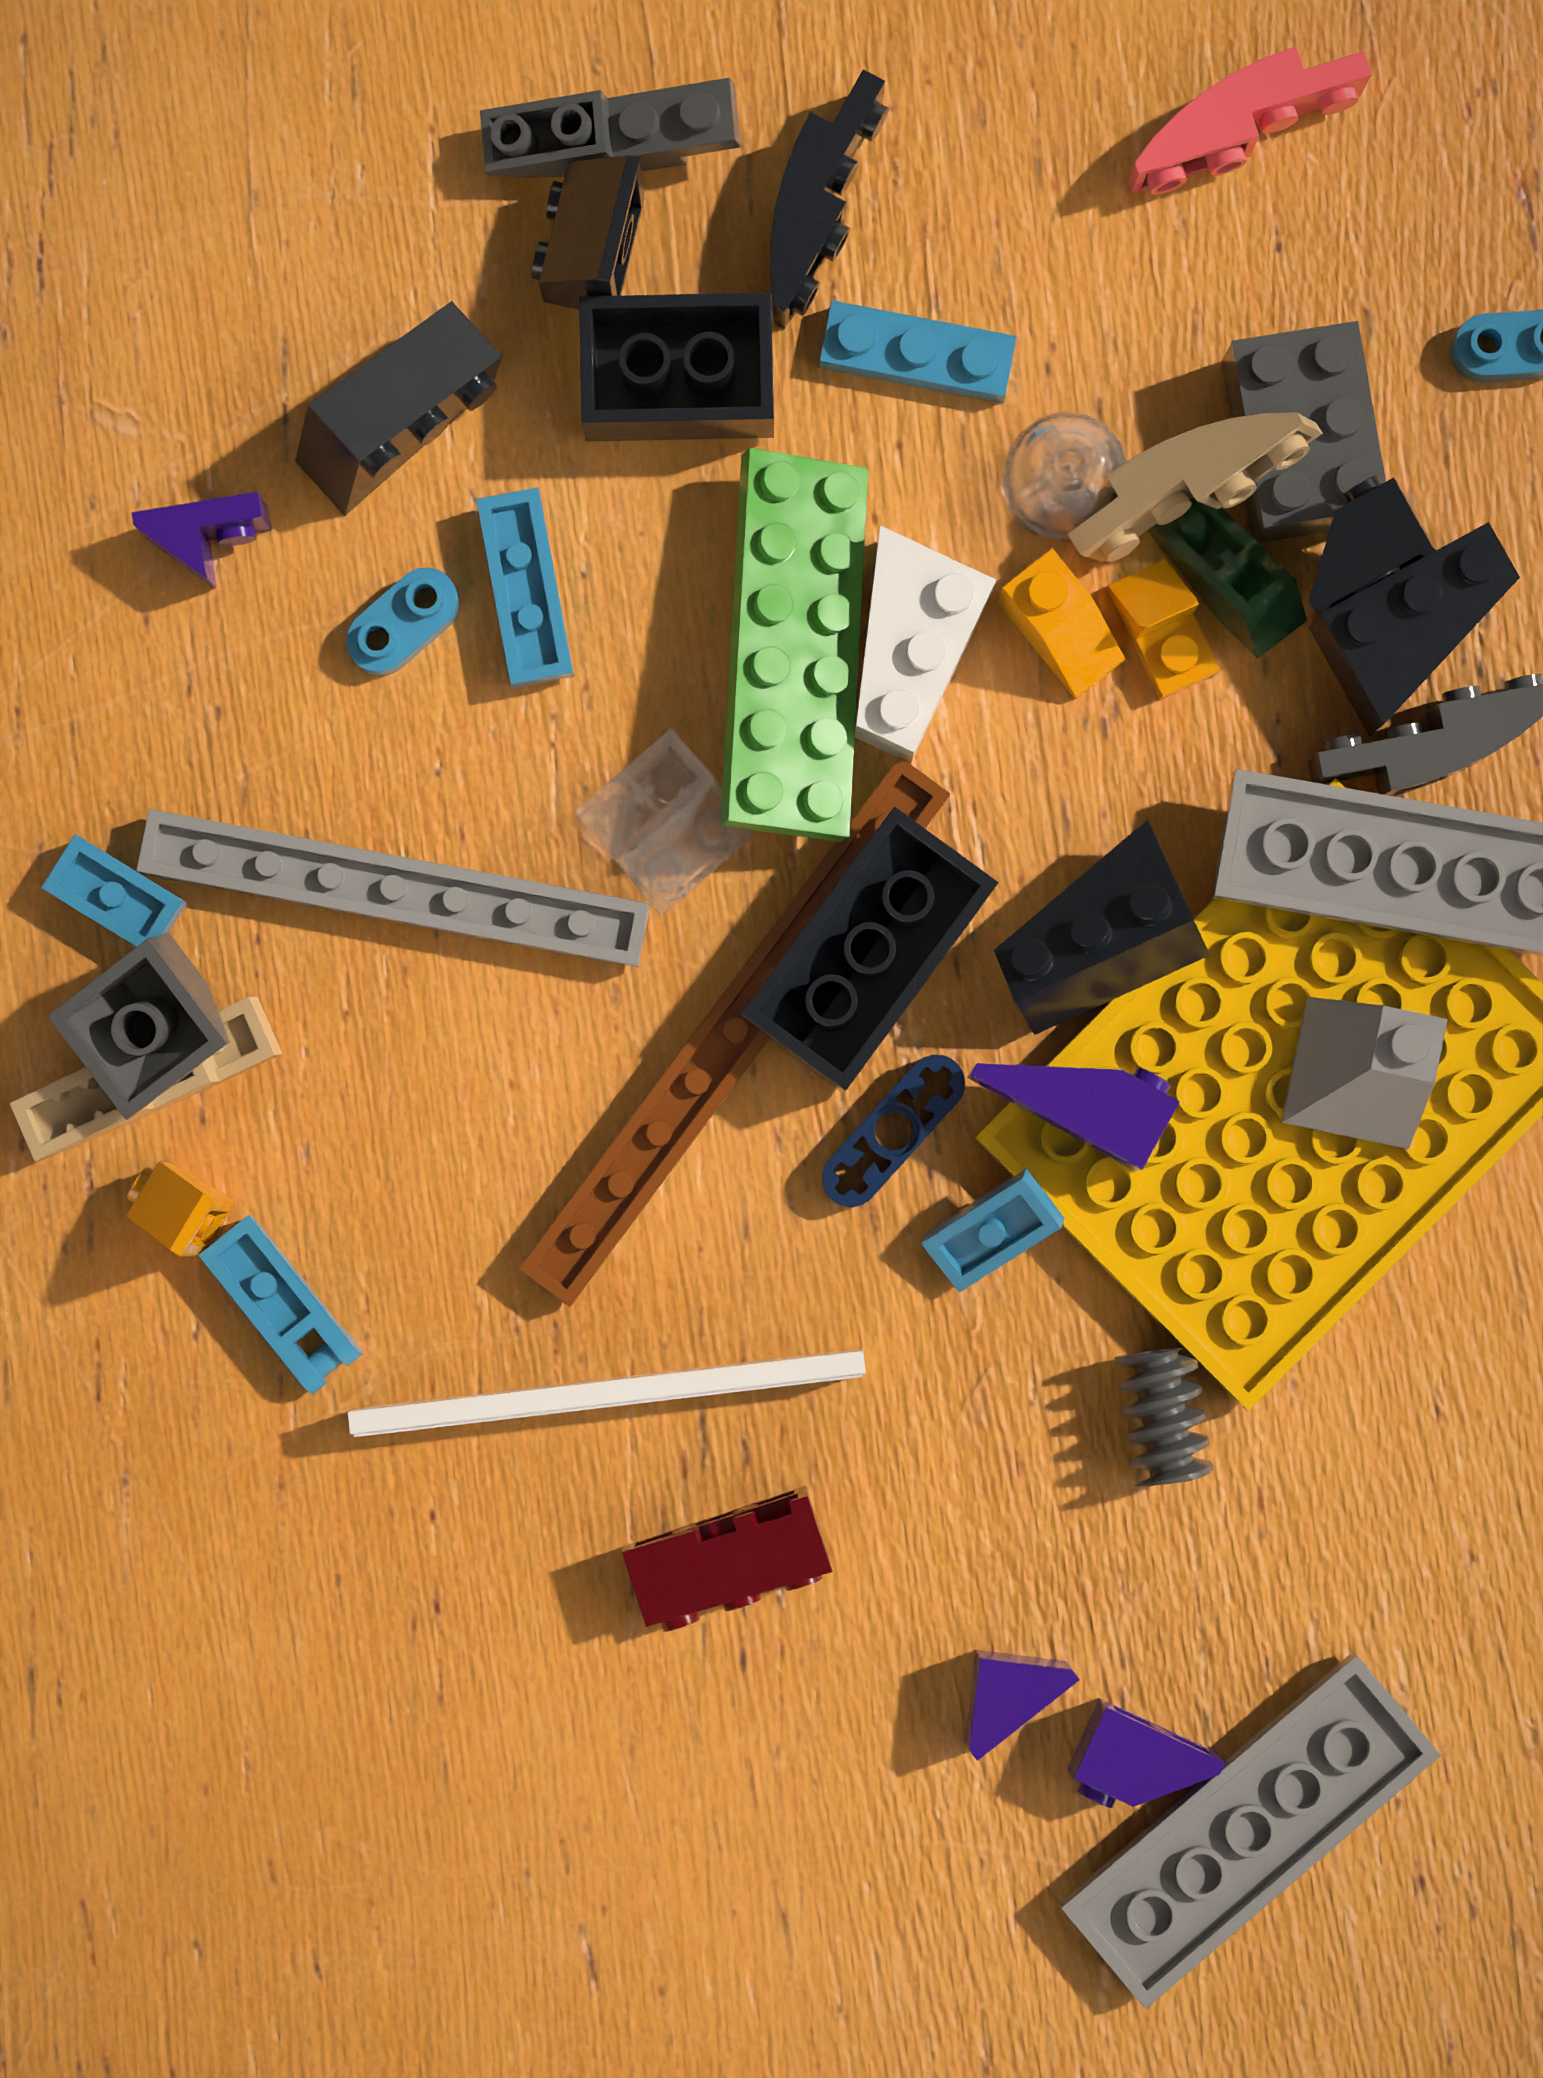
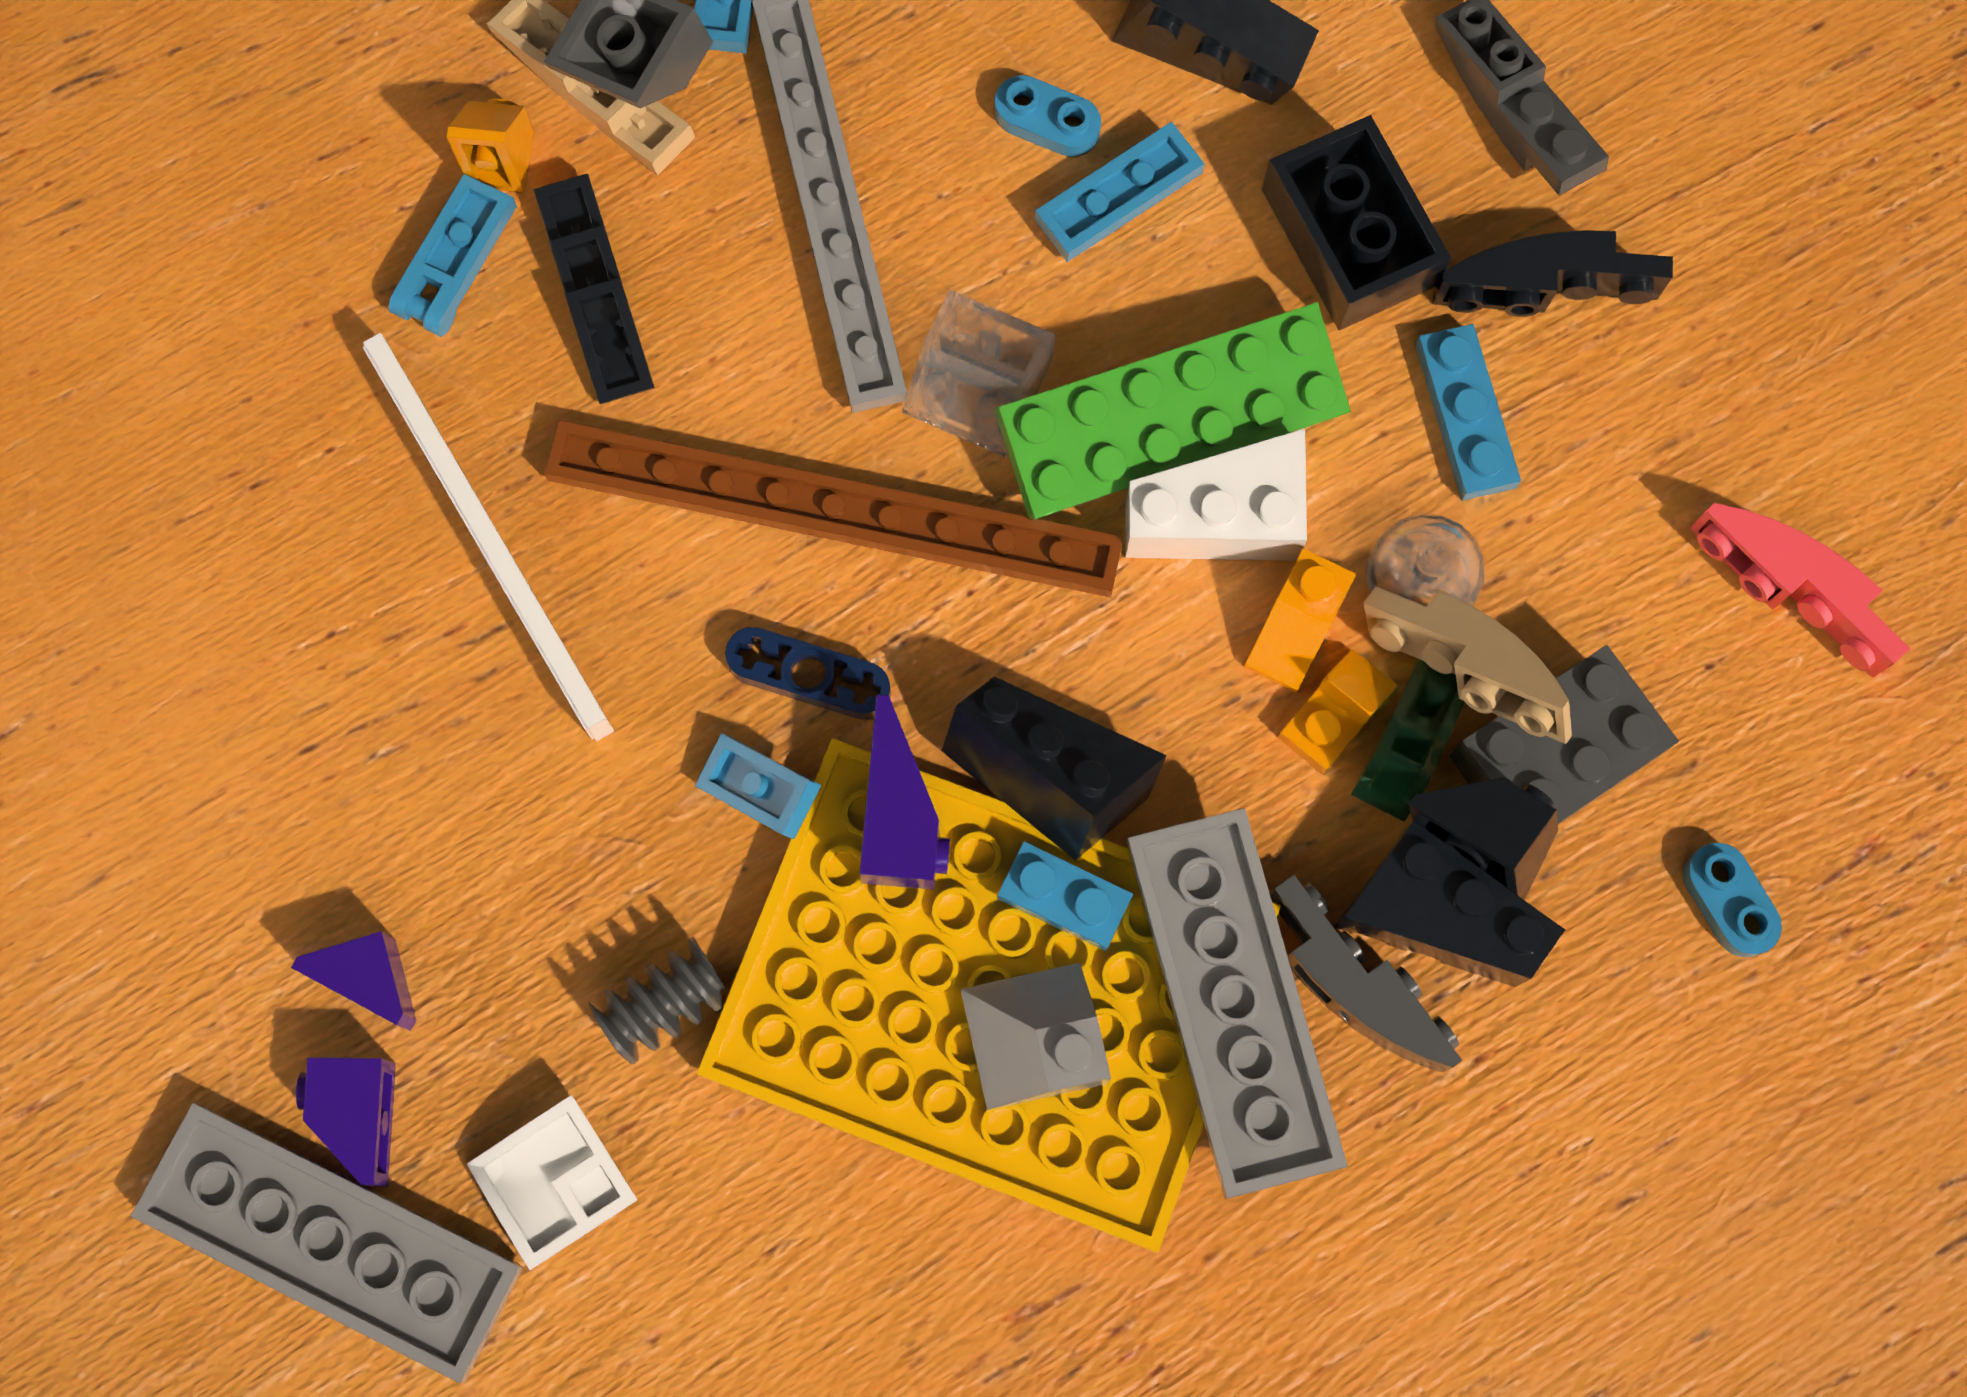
camera: 65 degrees right, 10 degrees down
slope [532,155,645,310] -> none
dark red wedge [622,1486,833,1632] -> none
black slope [741,806,999,1094] -> none
none -> white plate [467,1095,638,1270]
none -> black slope [533,173,655,405]
none -> dark azure plate [997,842,1133,951]

